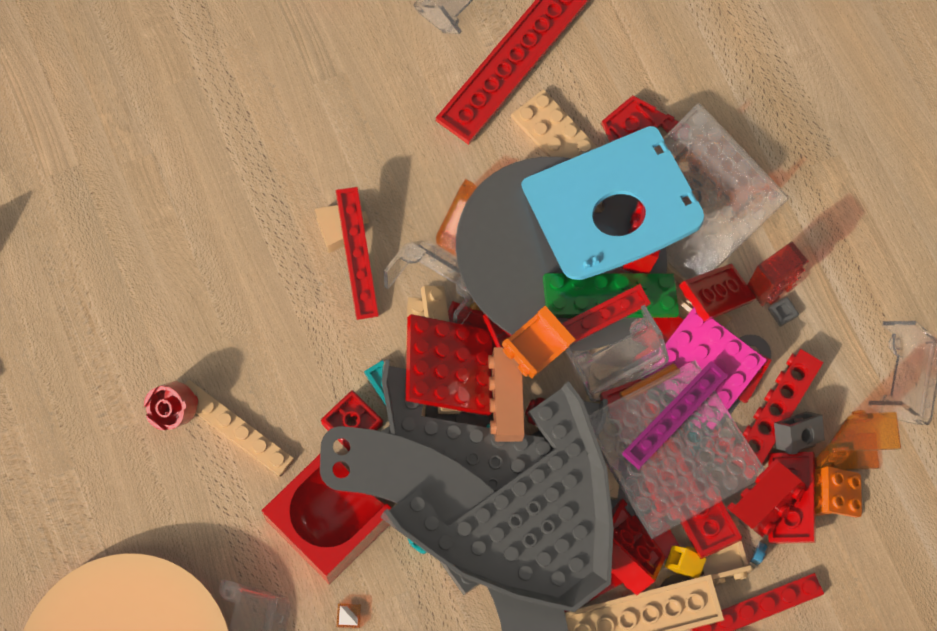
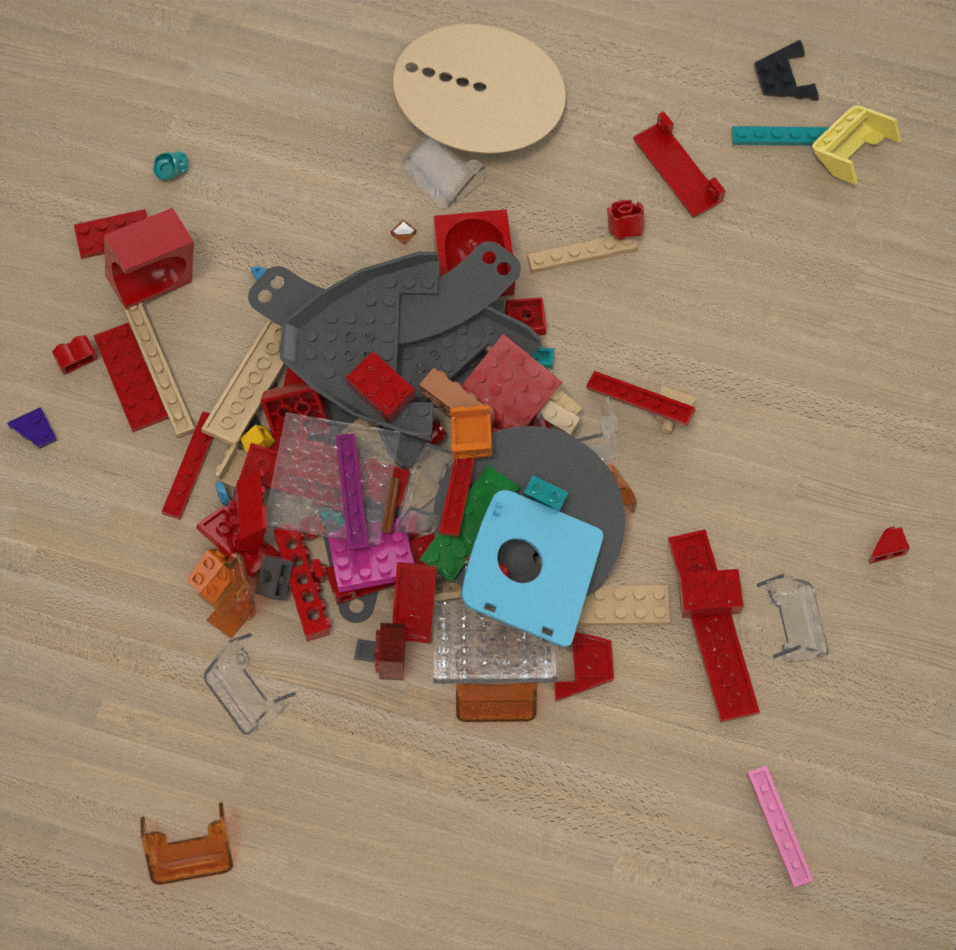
camera: 130 degrees right, 5 degrees down
none -> red plate [311,558,327,584]
none -> red brick [346,351,416,423]
none -> teal brick [524,476,568,512]
none -> red bracket [633,111,726,217]
none -> red brick [677,569,744,618]

